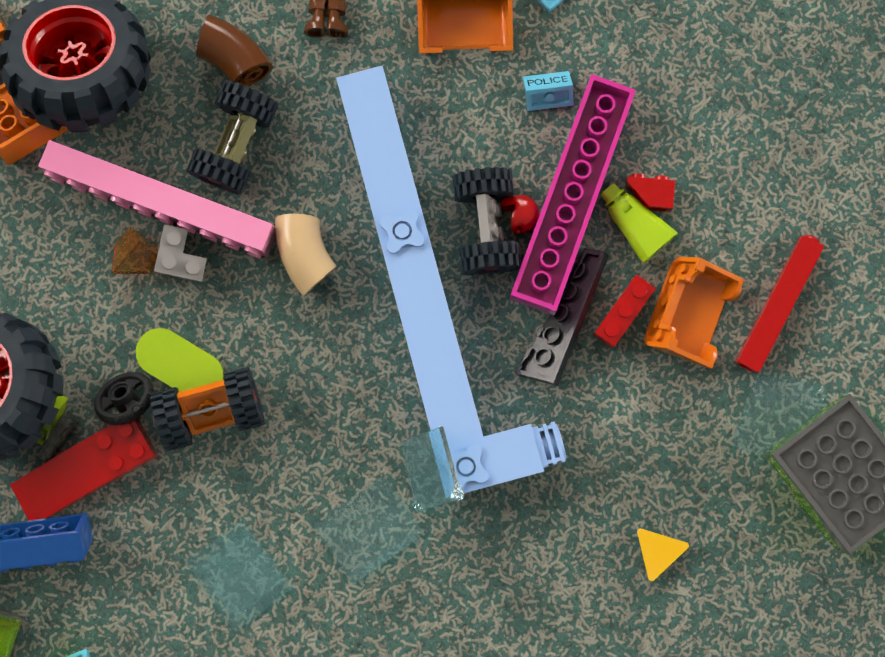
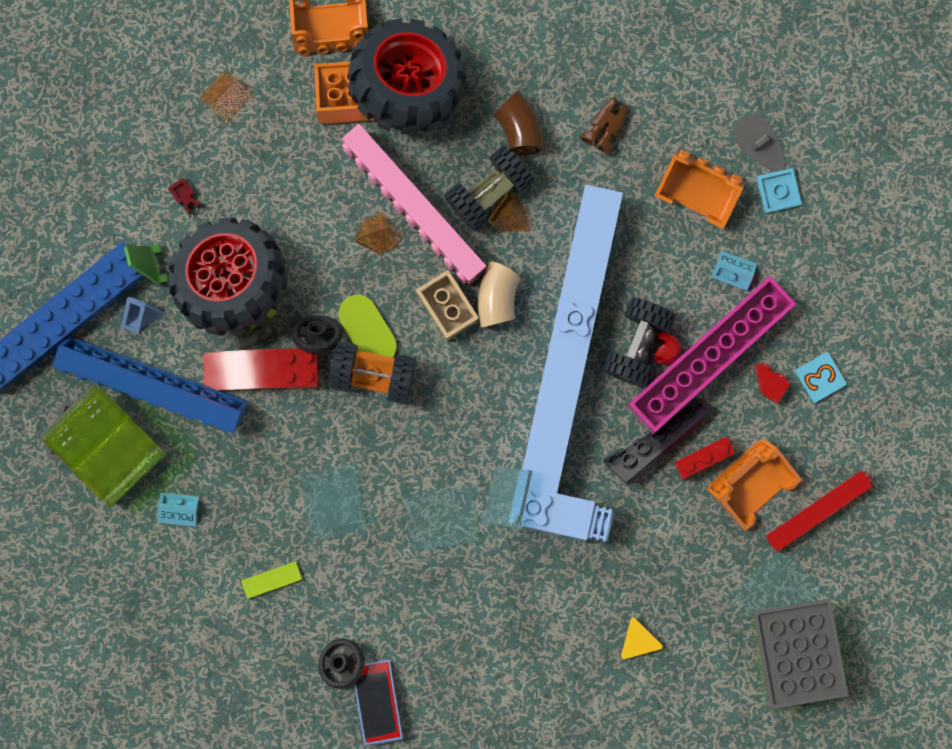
camera: 25 degrees right, 0 degrees up
light grey brick [153,224,207,283] -> none
lime piece [600,183,678,263] -> none
none -> tan brick [416,270,479,341]
none -> clear orange slope [487,191,531,232]
none -> medium azure tile [794,351,847,404]

